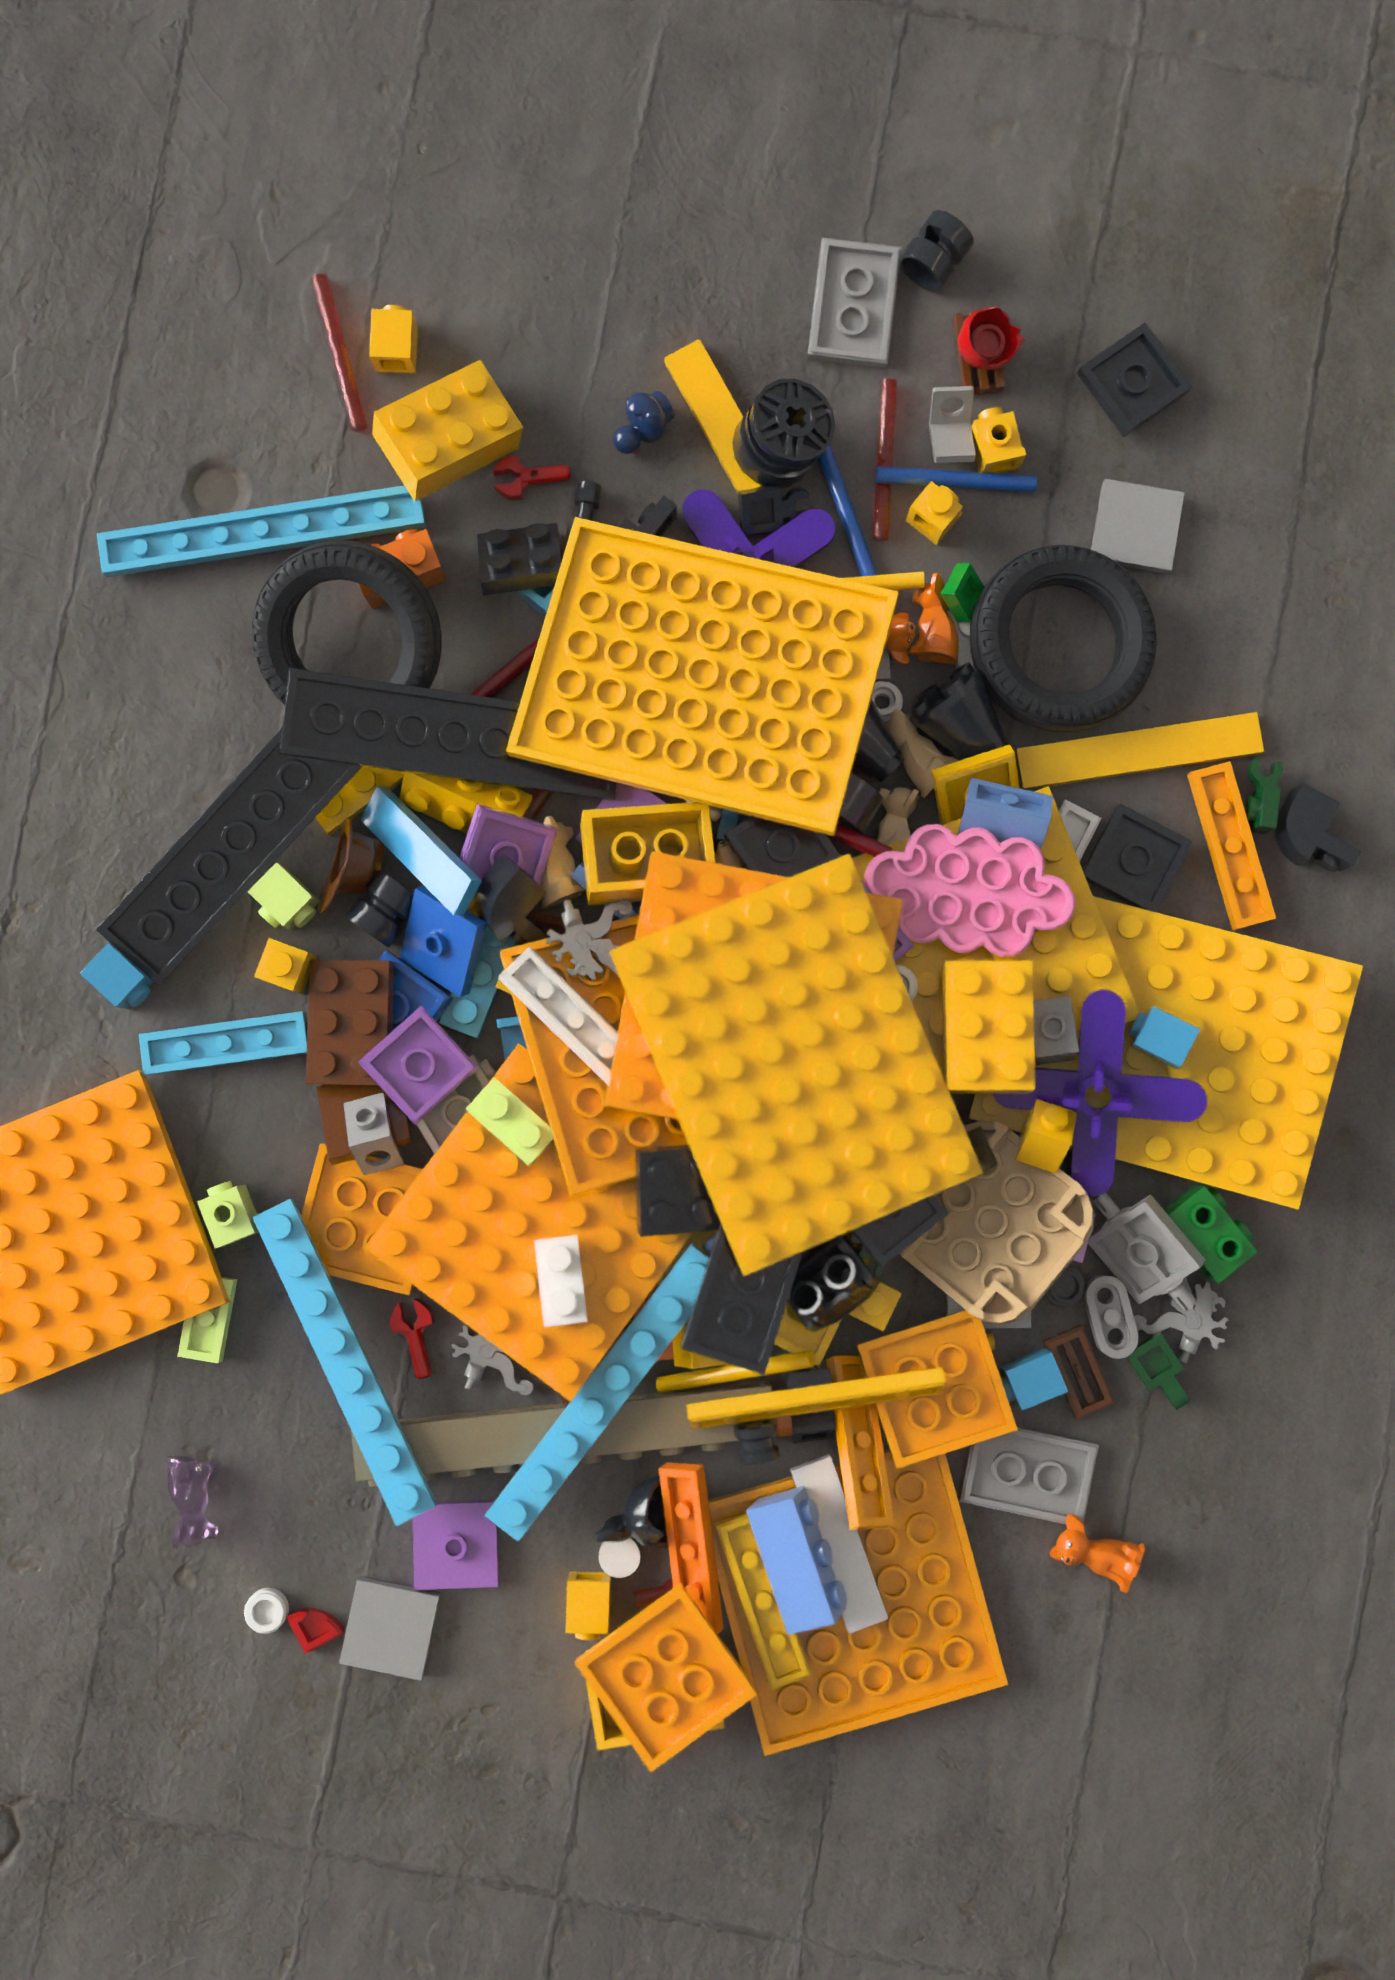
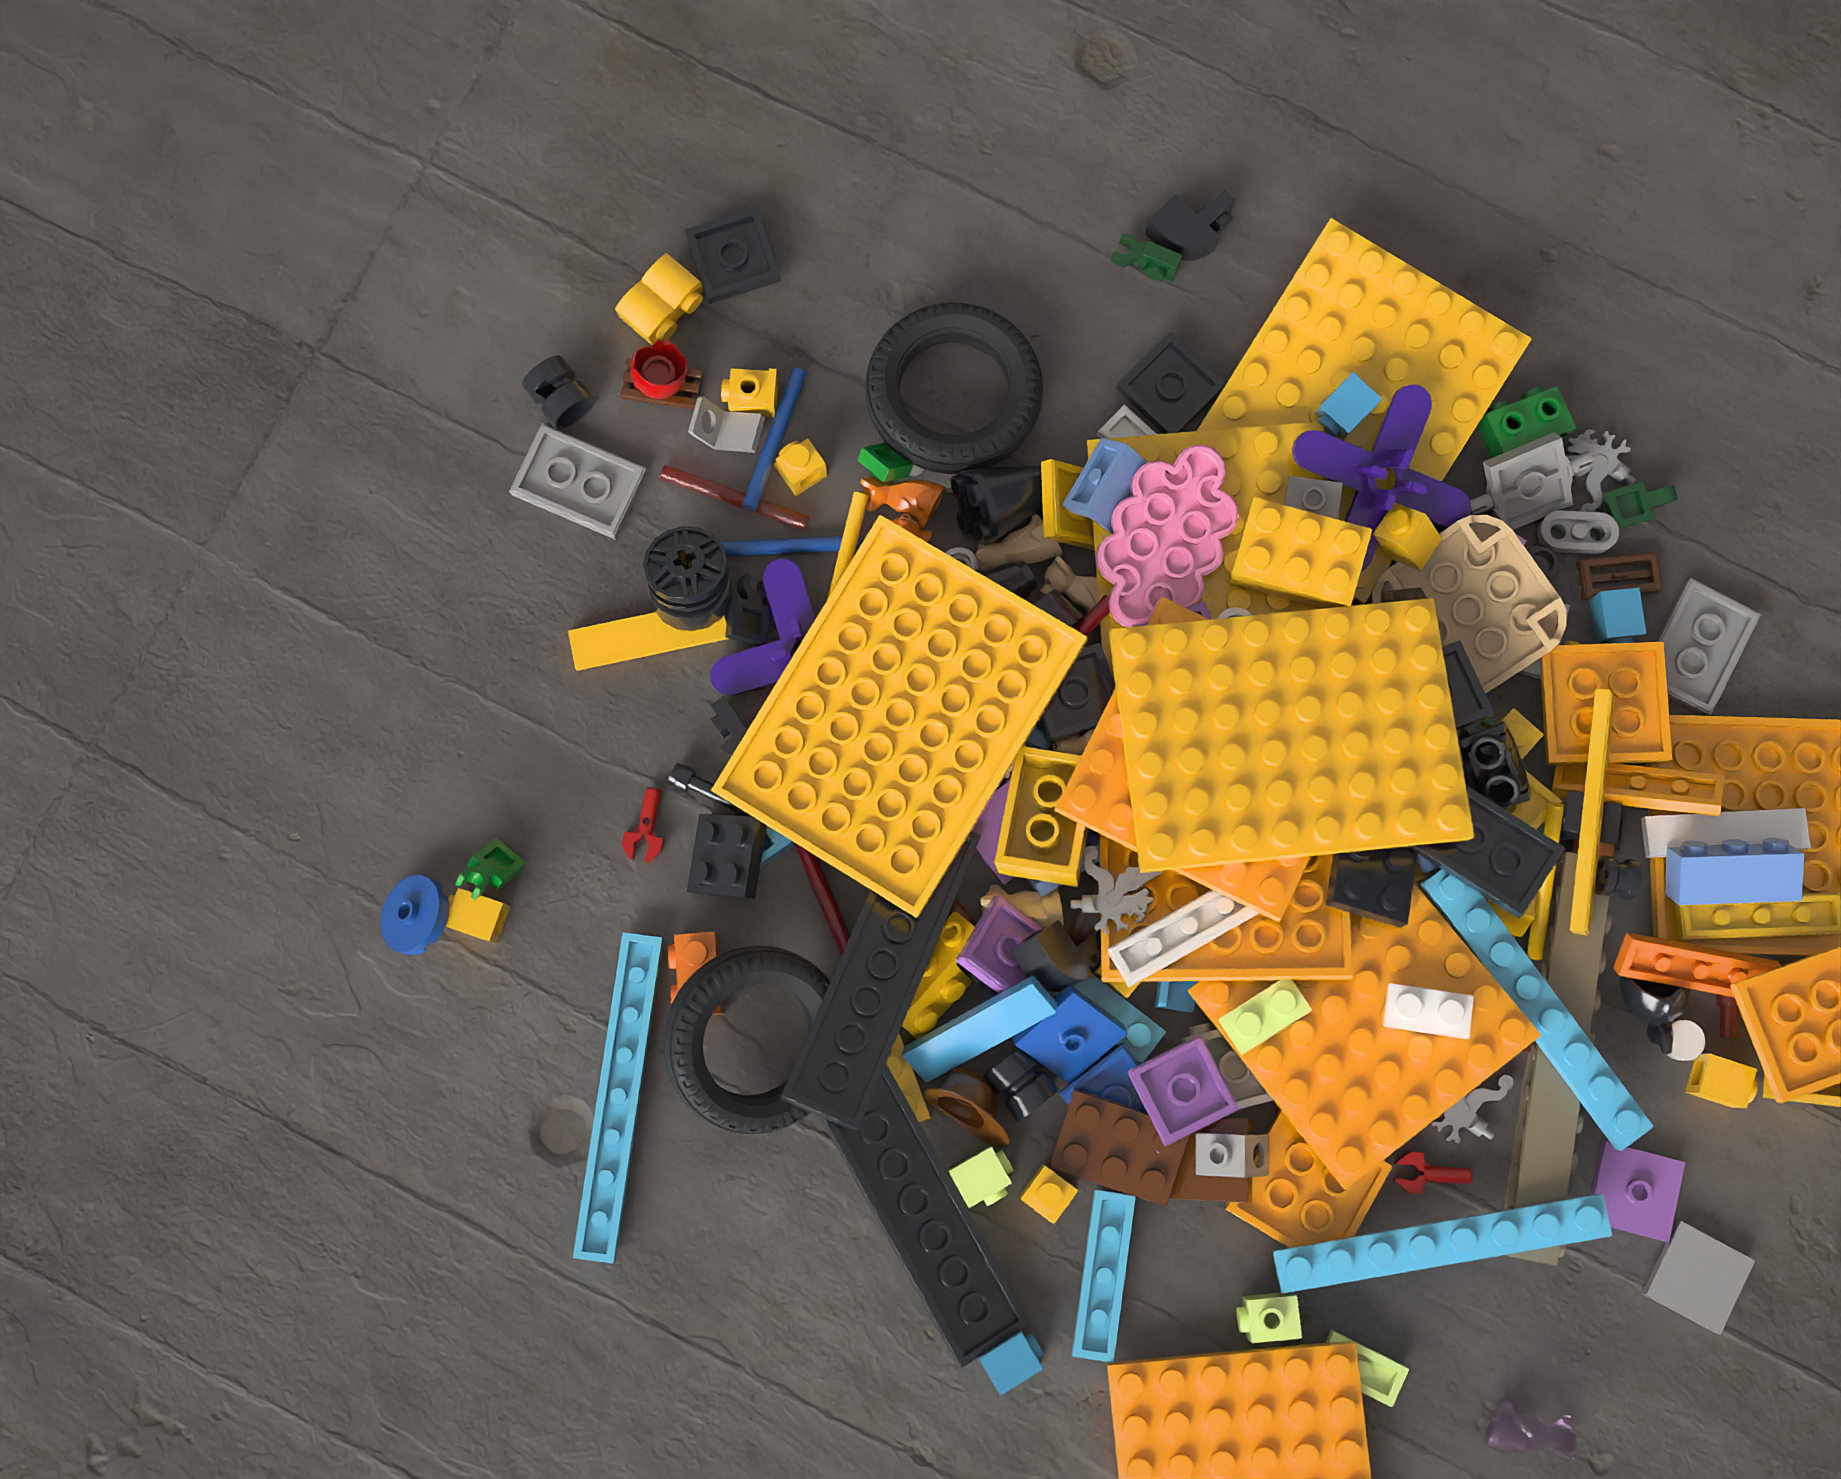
camera: 70 degrees left, 5 degrees down
white tile [244,1588,289,1634] -> none
red tile [286,1608,345,1654] -> none
clear red bar [311,274,367,432] -> none
yellow brick [372,360,523,502] -> none
dark blue animal [613,391,674,455] -> none
yellow tile [1014,712,1264,790] -> none
orange animal [1049,1513,1146,1593] -> none
light grey tile [1091,479,1185,574] -> none
light orange plate [1187,761,1276,931] -> none
none -> blue plate [380,874,449,955]
none -> green plate [455,838,526,900]
none -> yellow brick [615,253,704,345]

